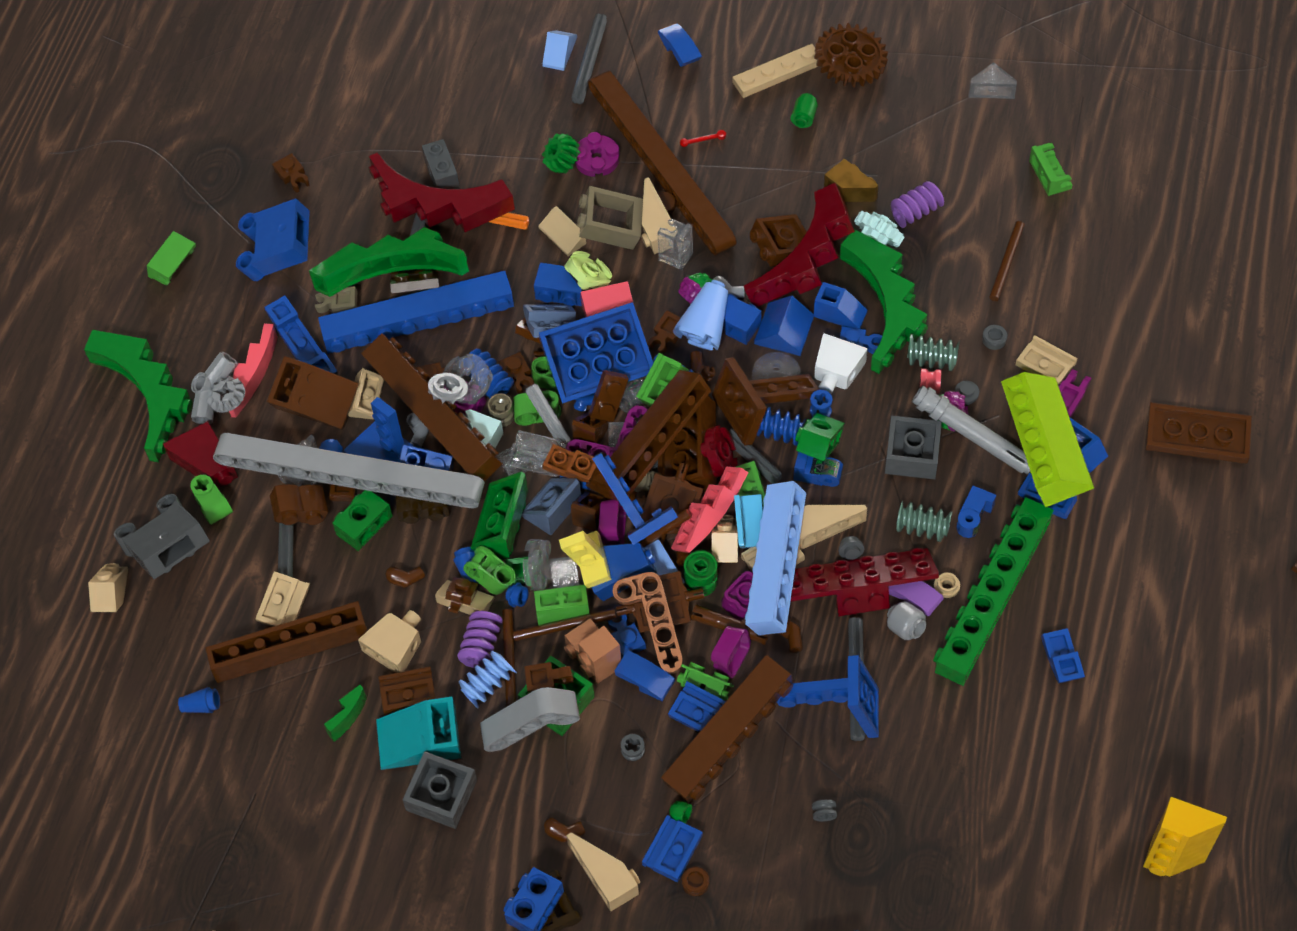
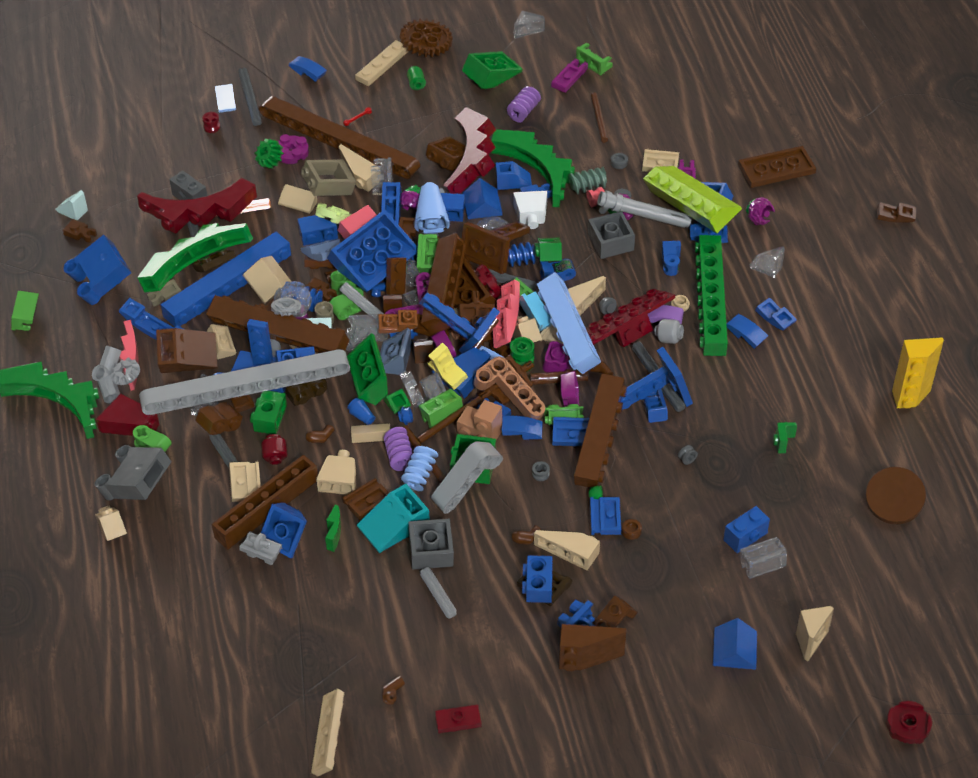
camera: 30 degrees left, 10 degrees down
blue cone [178,687,220,713] -> none
reddish brown plate [445,577,478,614] -> none
bright green piece [463,546,516,595] -> none
reddish brown plate [524,662,573,694] -> none
blue bush [810,390,833,418] -> none
pearl gold slope [824,159,878,202] -> none
light aqua gear [854,211,904,248] -> none
sand green piece [896,500,953,542] -> none
none -> light aqua slope [55,190,88,220]
none -> dark red wheel [202,112,220,133]
none -> light grey hips [239,532,282,565]
none -> tan slope [243,256,292,304]
none -> dark red head [261,434,288,465]
none -> blue slope [261,503,307,558]
none -> blue slope [381,182,402,225]
none -> light grey axle [420,567,457,619]
none -> green slope [462,51,523,89]
none -> magenta hinge [551,59,588,93]
none -> blue slope [643,389,668,423]
none -> blue slope [726,314,768,349]
none -> magenta piece [746,197,775,225]
none -> clear slope [749,246,785,278]
none -> green bracket [773,422,797,453]

